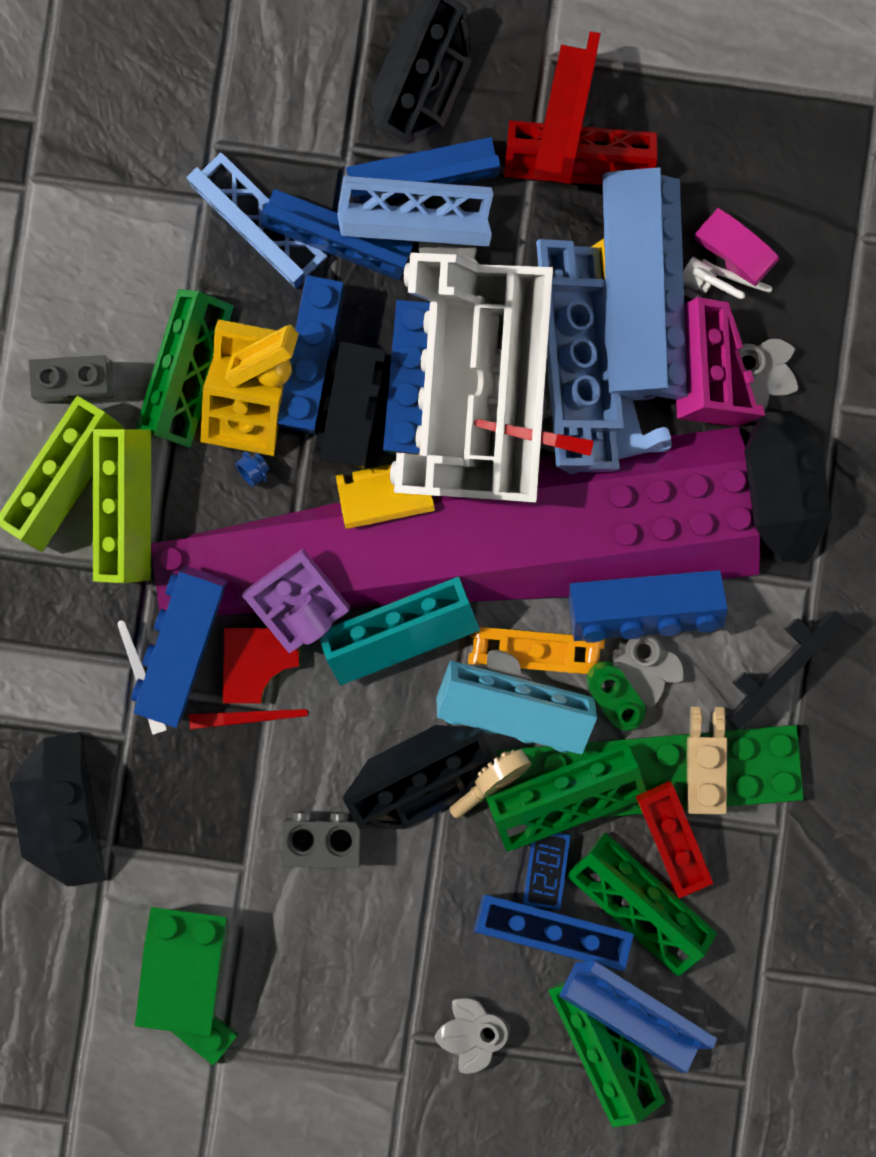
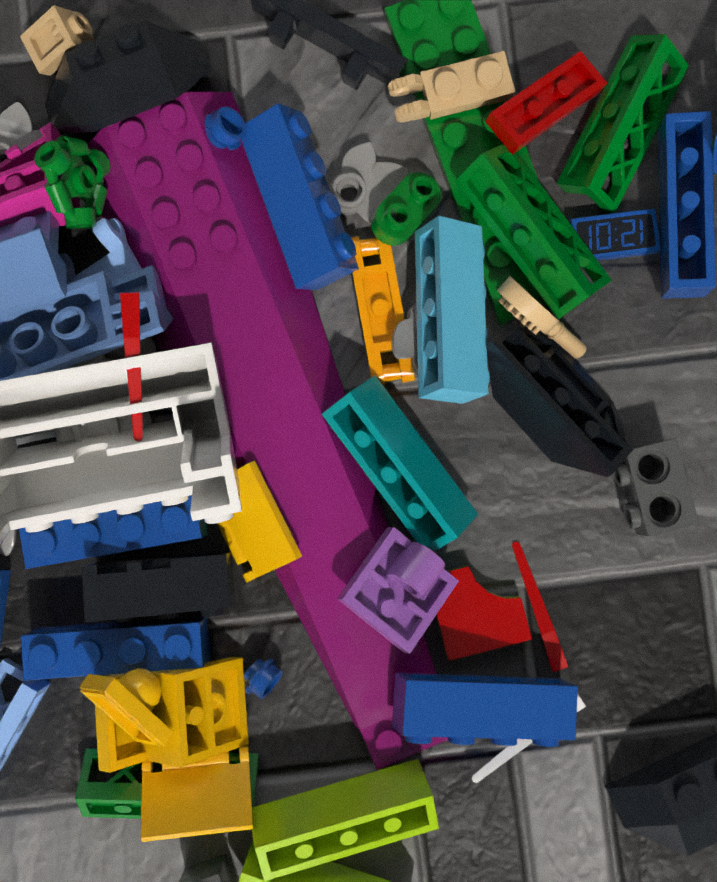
camera: 105 degrees left, 0 degrees up
none -> tan bracket [20,5,95,76]
none -> green piece [34,136,111,229]
none -> yellow piece [141,746,253,842]
none -> blue plate [204,107,246,151]

